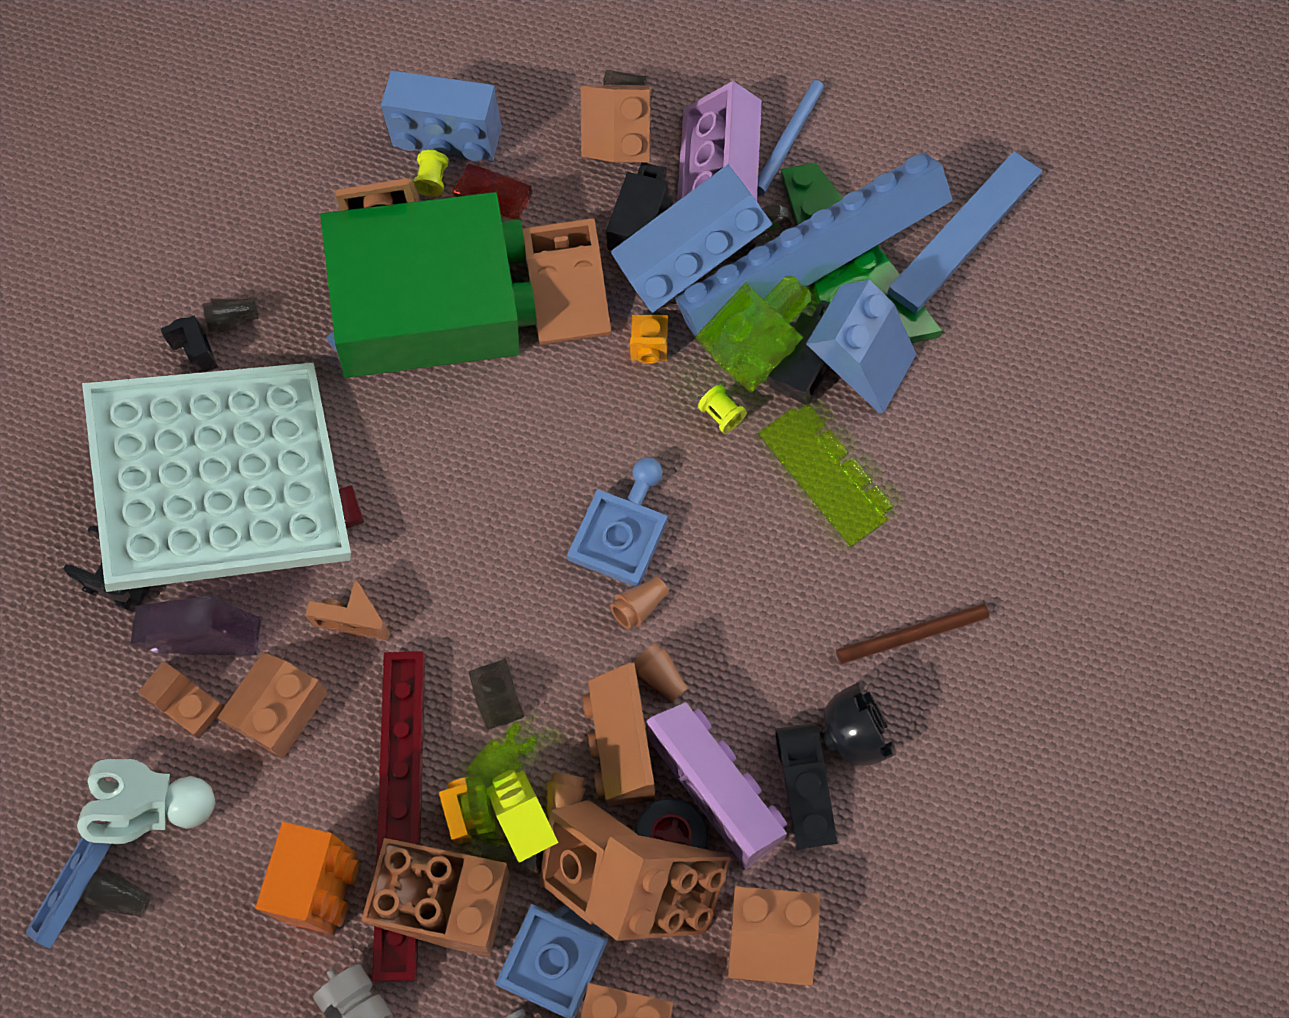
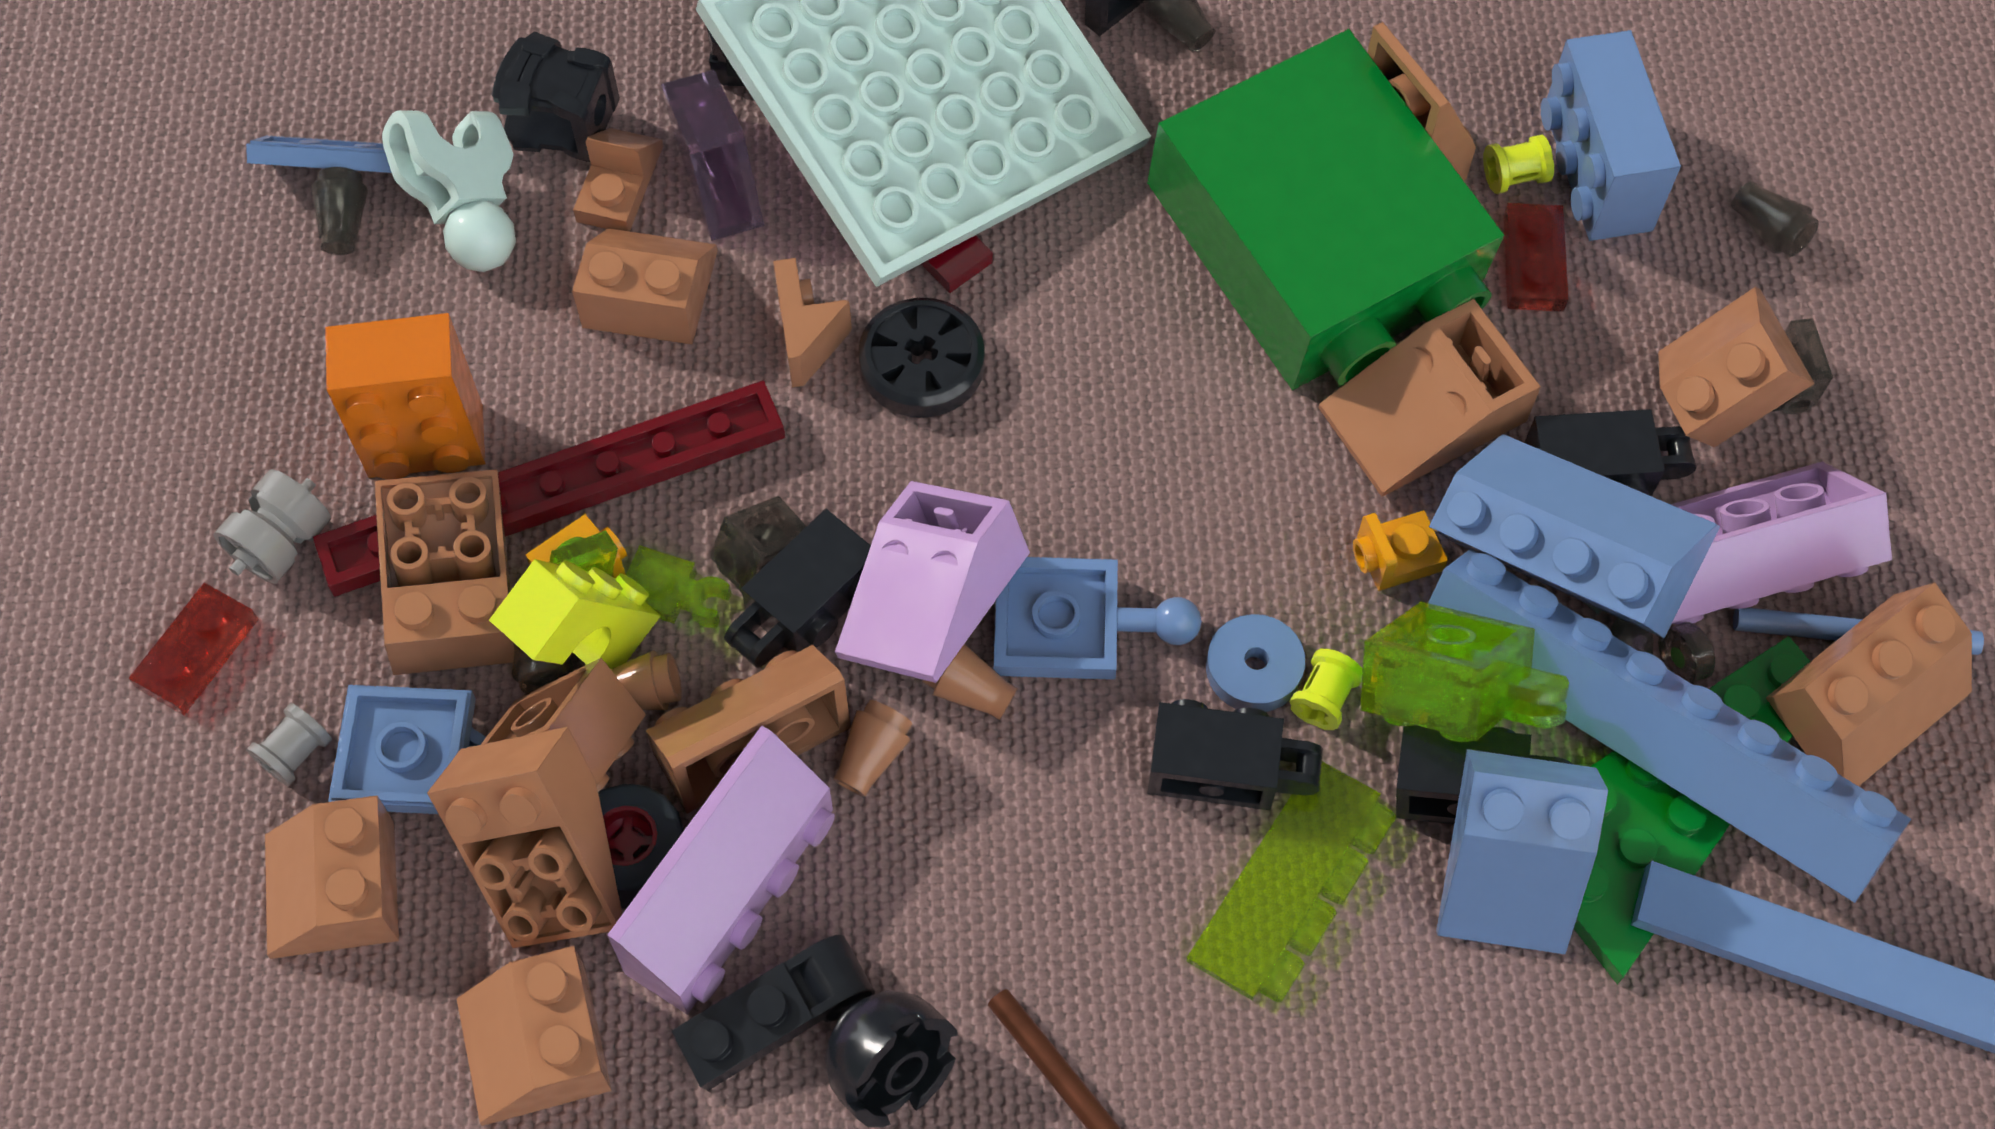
camera: 65 degrees right, 5 degrees down
none -> black piece [492,31,620,162]
none -> black brick [724,508,871,668]
none -> lavender slope [835,481,1030,683]
none -> black wheel [858,297,985,418]
none -> black brick [1147,699,1323,811]
none -> medium blue piece [1206,614,1305,712]
none -> clear smoke cone [1731,181,1819,257]
none -> nougat slope [1766,582,1972,786]

